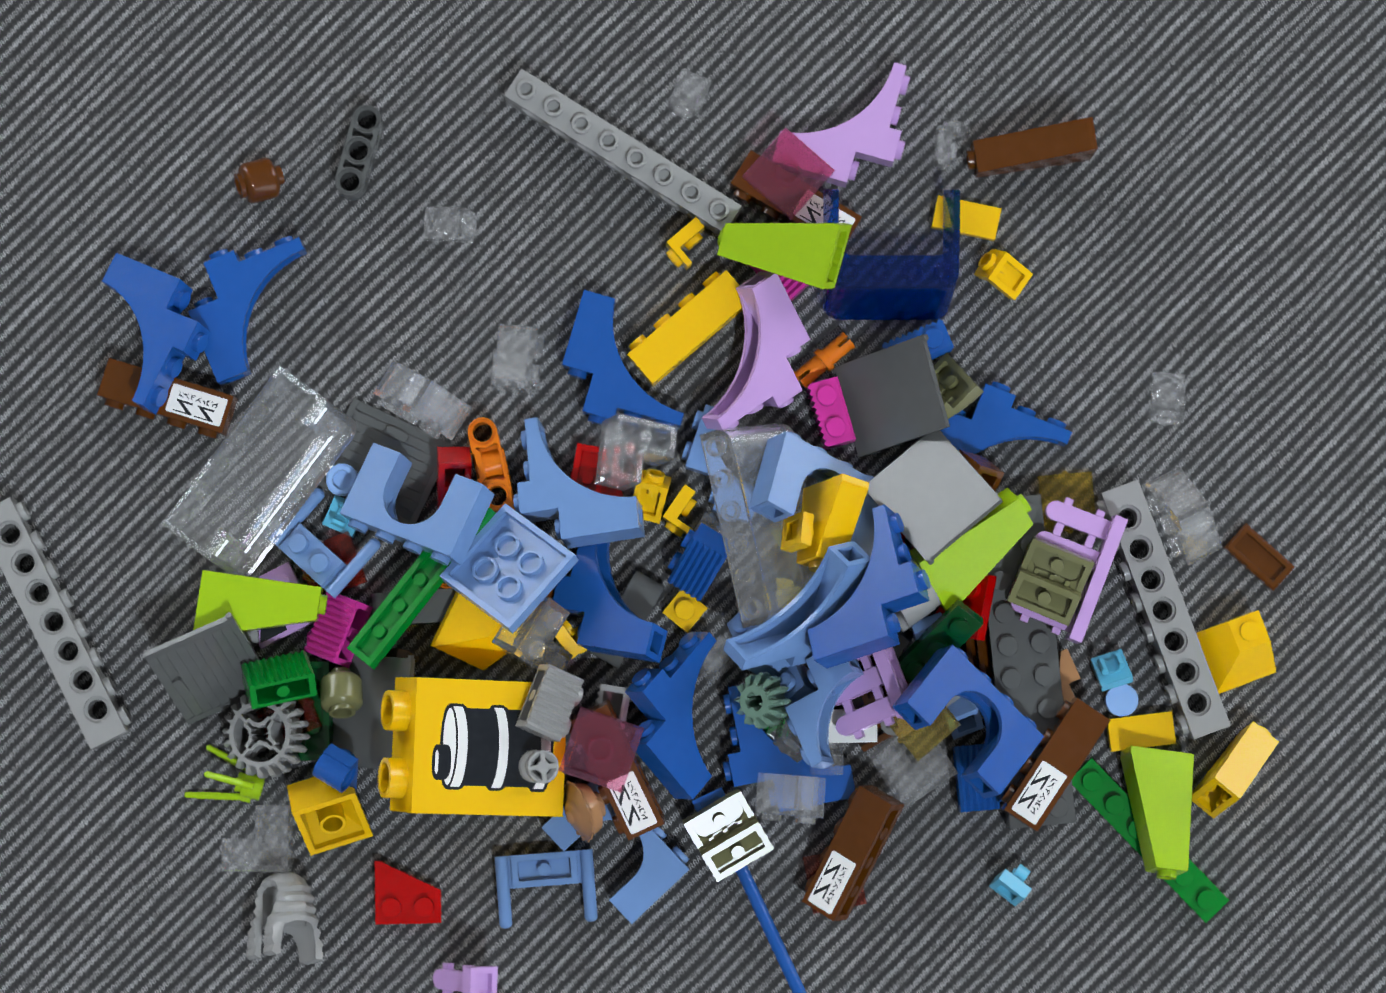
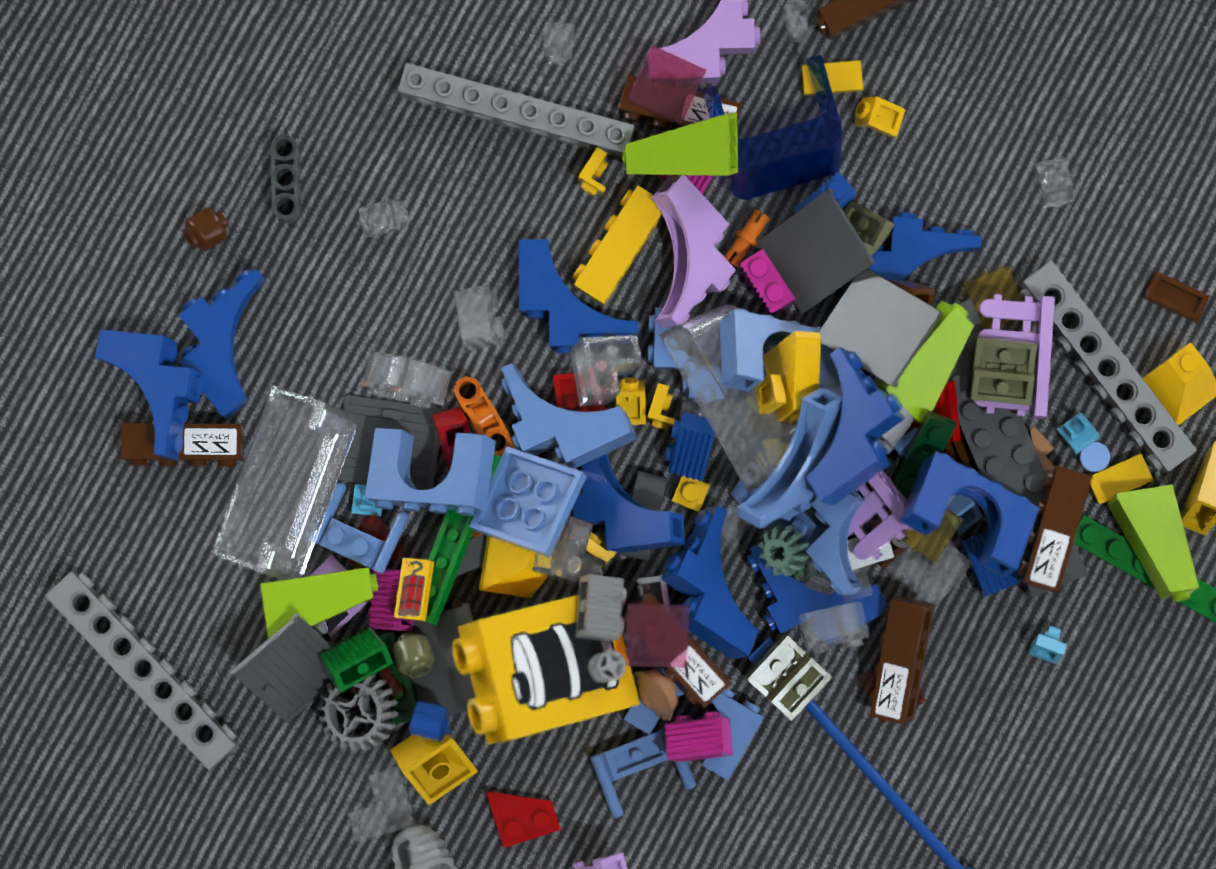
camera: 10 degrees left, 0 degrees up
lime plant [184,744,265,803] -> none
light blue tile [326,464,358,497] -> none
clear brick [1145,466,1223,566] -> none
none -> tile [394,558,434,622]
none -> dark pink brick [664,712,733,762]

